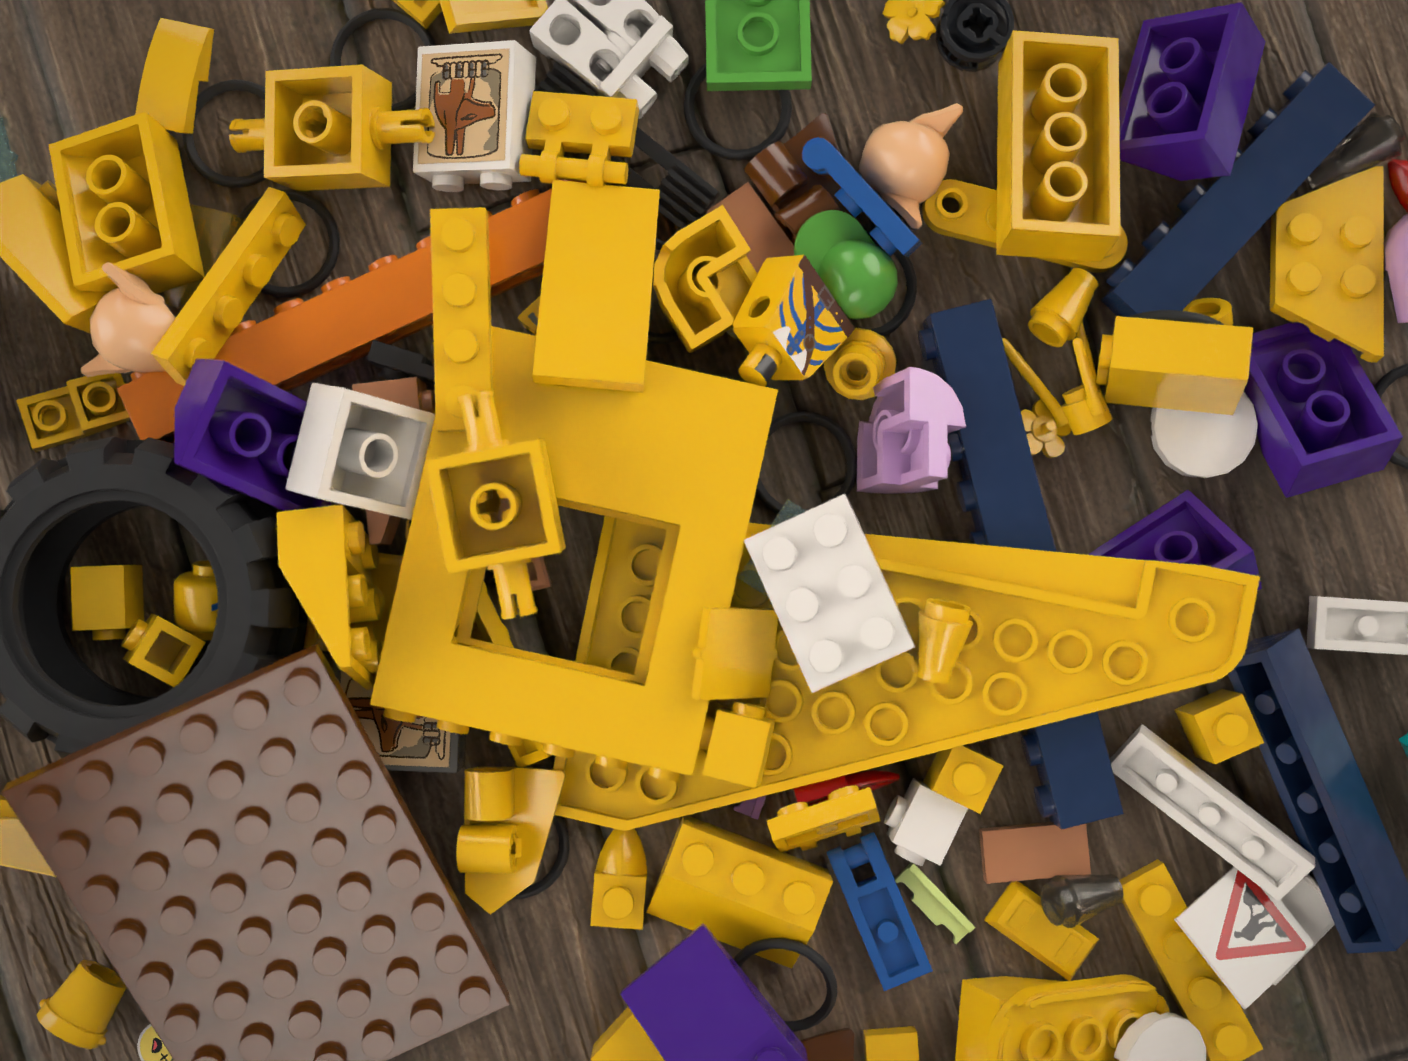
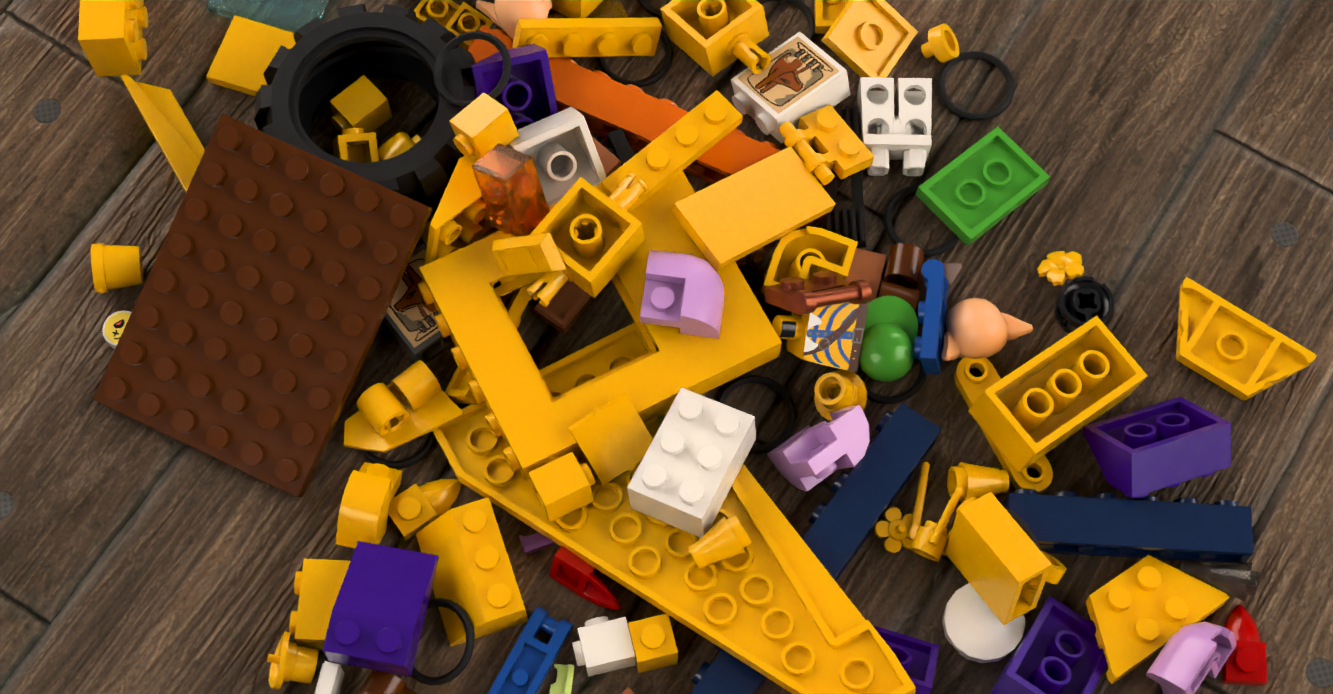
camera: 50 degrees right, 20 degrees down
yellow plate [766,785,880,853] -> none
none -> yellow brick [336,462,402,549]
none -> black tyre [433,31,511,109]
none -> yellow brick [449,93,519,164]
none -> clear orange brick [472,143,550,237]
none -> yellow tile [492,233,566,276]
none -> lavender brick [640,249,725,339]
none -> copper plate [765,271,872,315]

